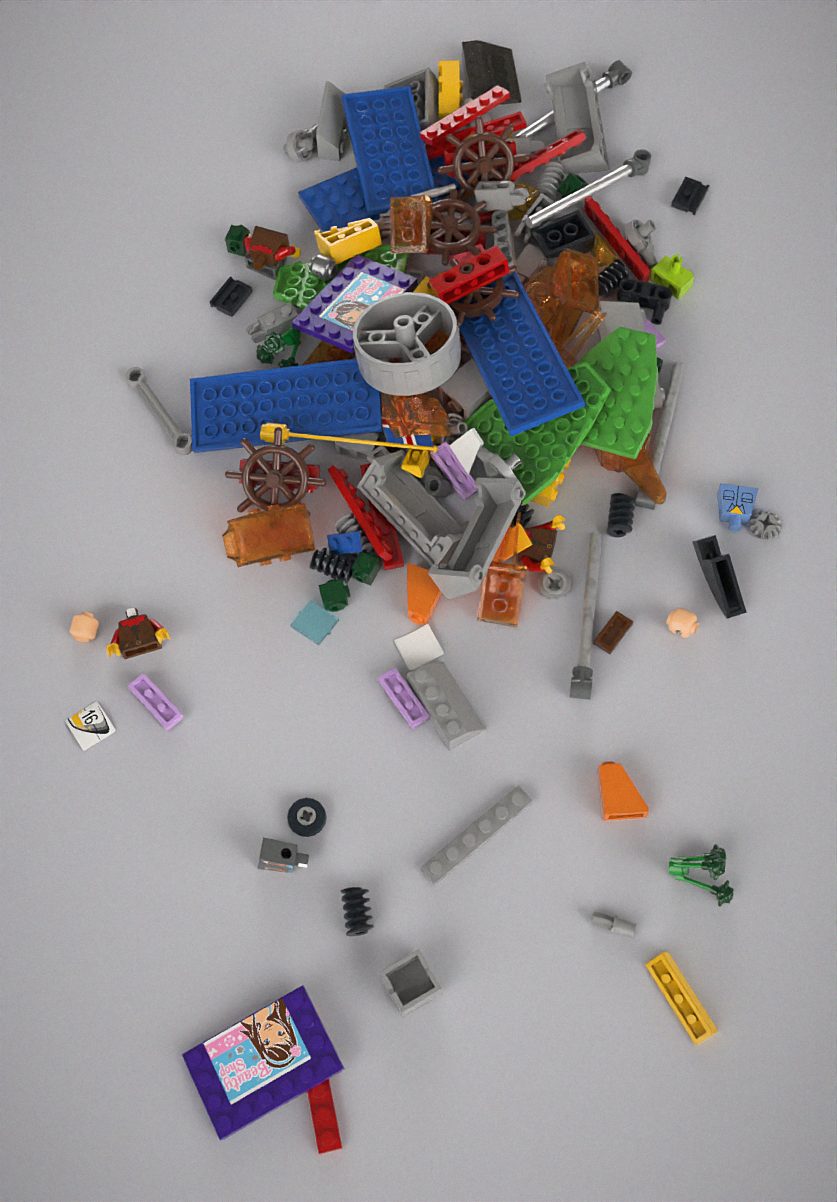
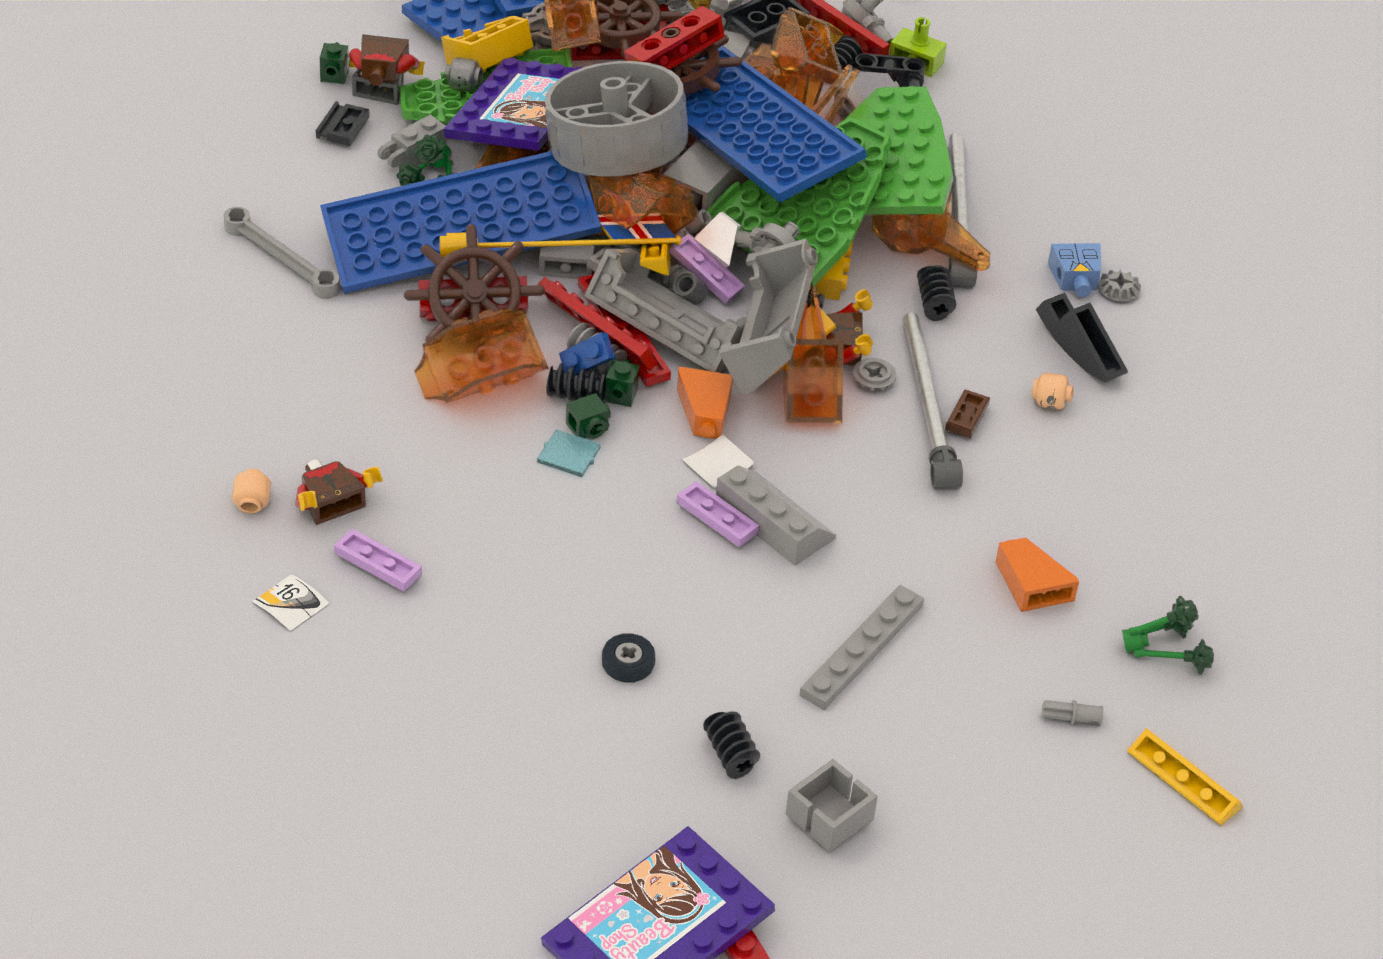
camera: 20 degrees left, 20 degrees down
dark grey torso [257,837,309,873] -> none

